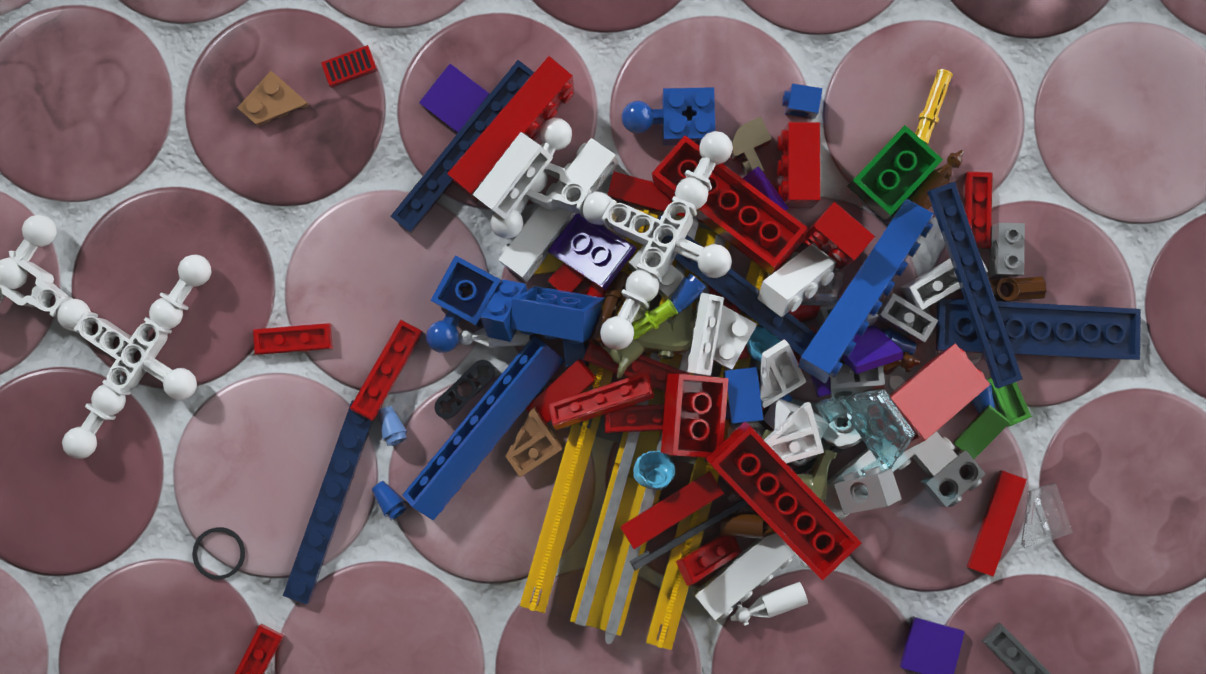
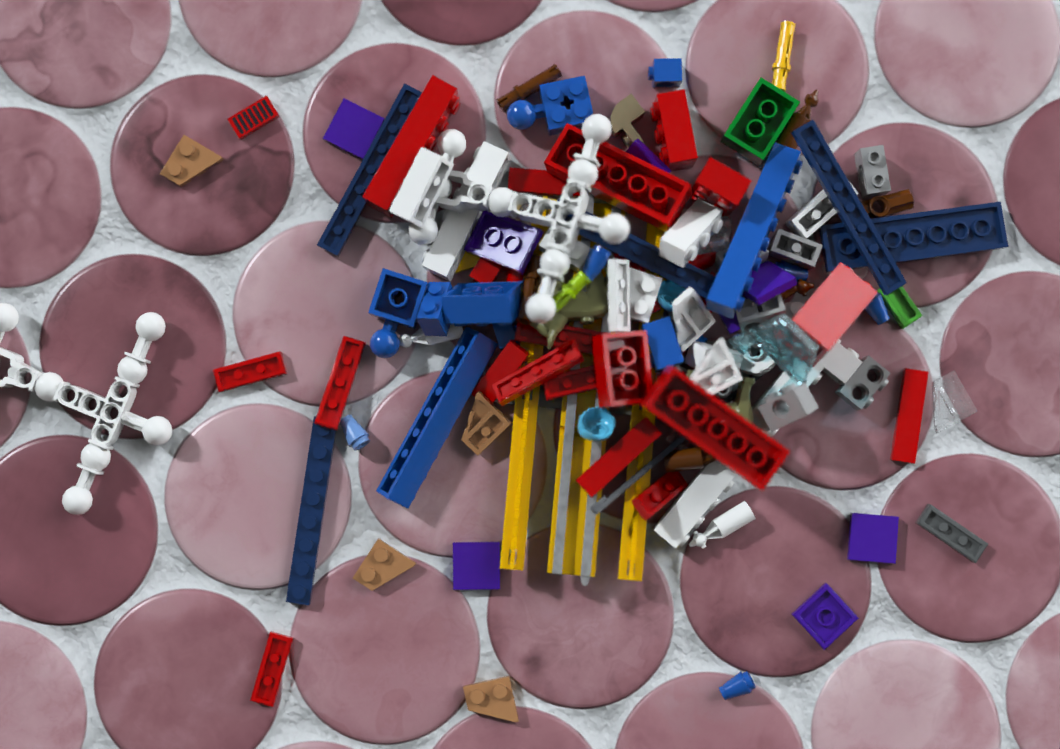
camera: 15 degrees left, 0 degrees up
black piece [192,527,245,580] -> none
blue cone [372,481,407,520] -> none
black beam [434,360,495,419] -> none
bright green tile [954,404,1010,459] -> none
red tile [964,172,993,249] -> none
none -> medium nougat wing [353,538,416,591]
none -> dark purple tile [453,542,500,590]
none -> reddish brown pin [496,64,562,112]

